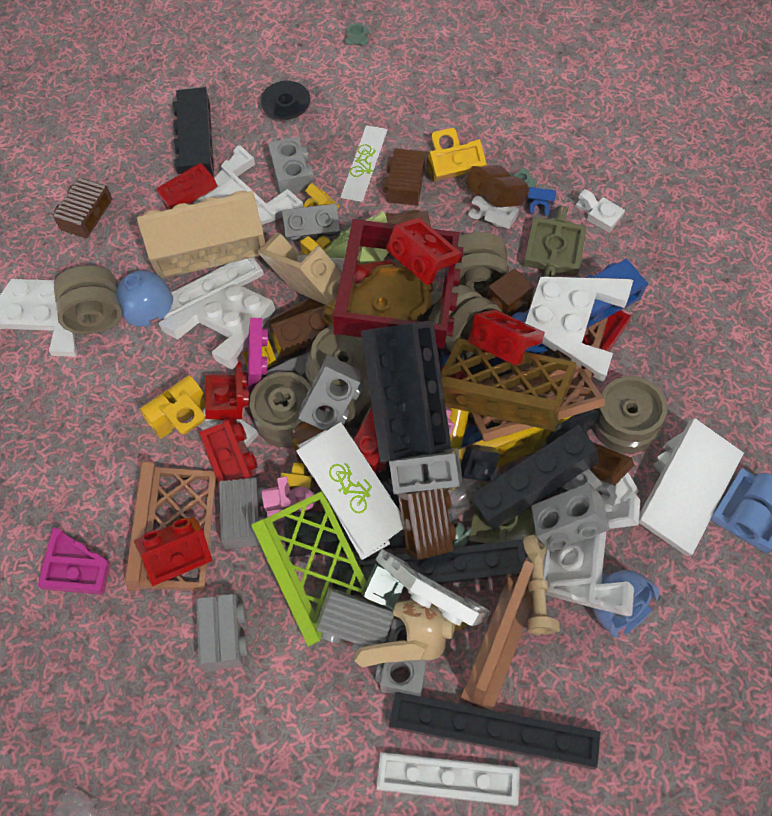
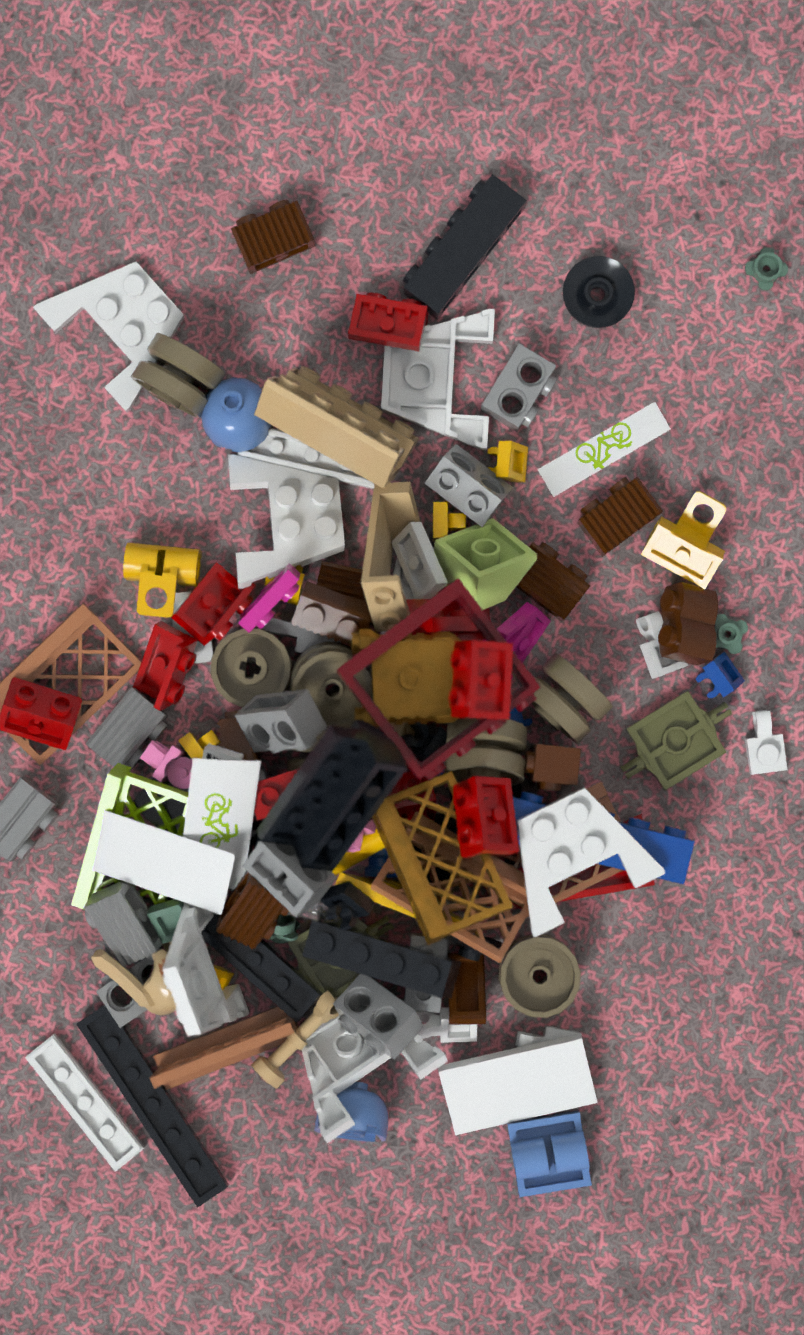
camera: 40 degrees right, 25 degrees up
none -> white sticker [93,810,235,915]

